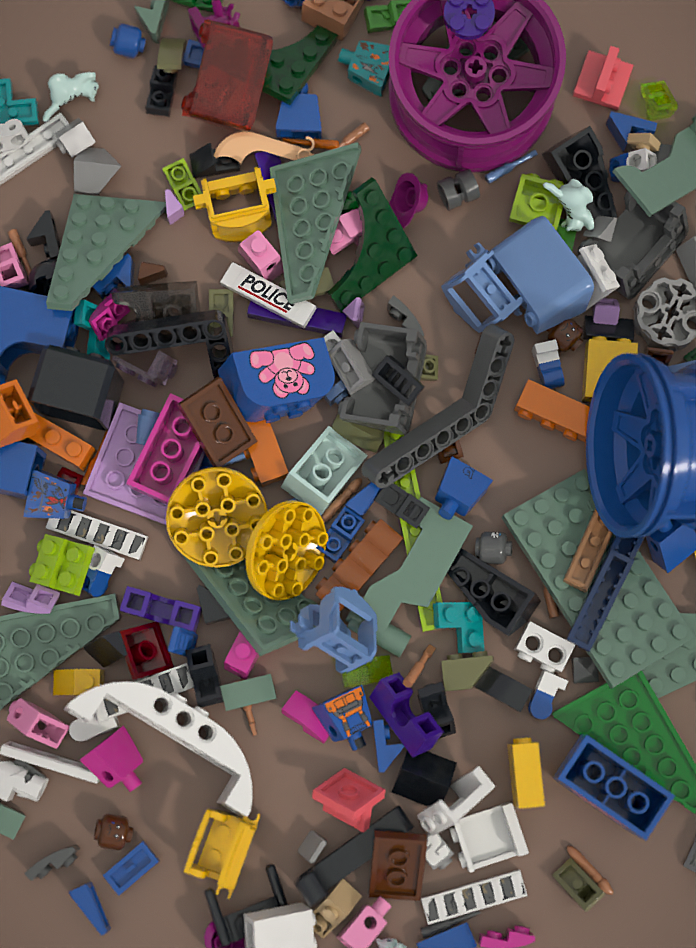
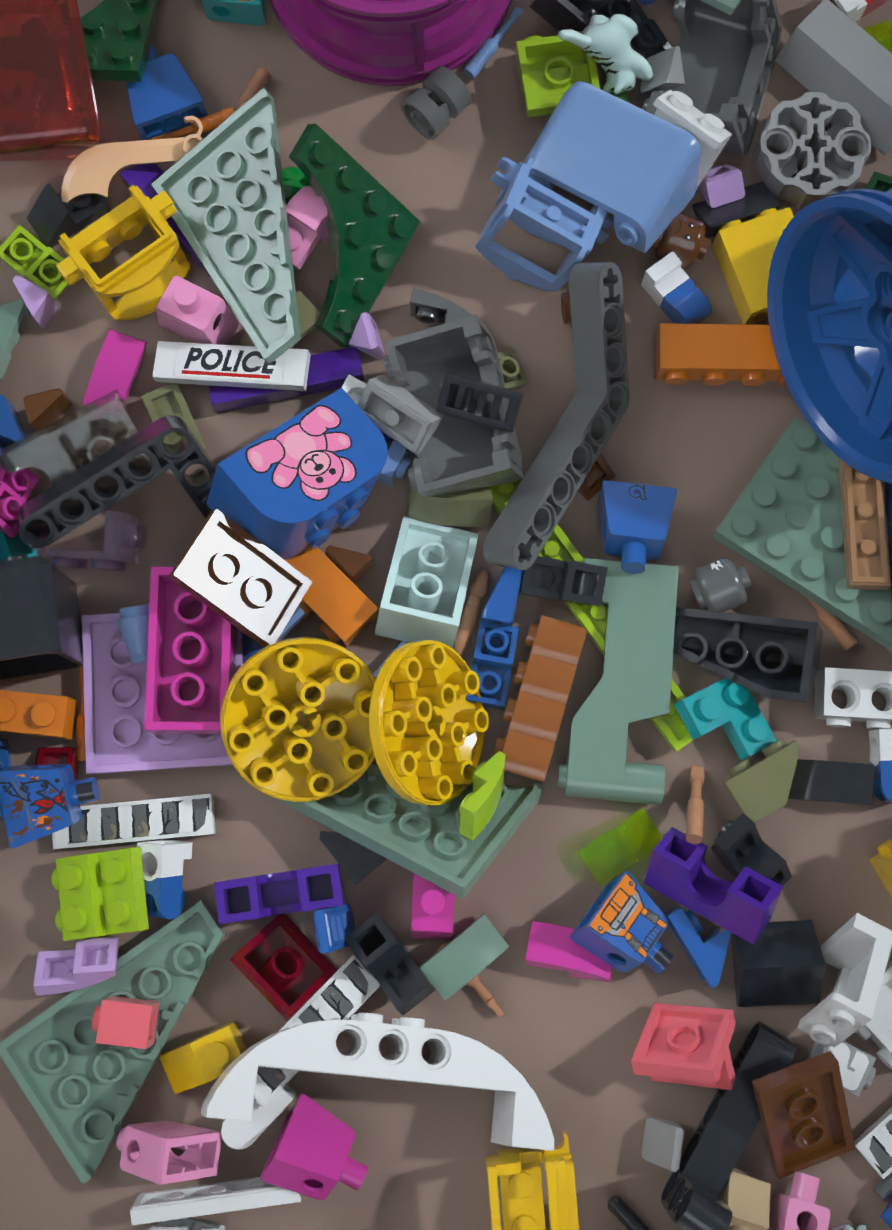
camera: 25 degrees left, 0 degrees up
black slope [84,631,127,668] -> none
medium blue animal [290,587,377,673] -> none
magenta piece [389,172,428,229] -> none
none -> dark pink slope [82,329,147,417]
none -> coral brick [92,996,160,1049]
none -> reddish brown slope [325,545,375,584]
none -> lime slope [459,751,505,841]

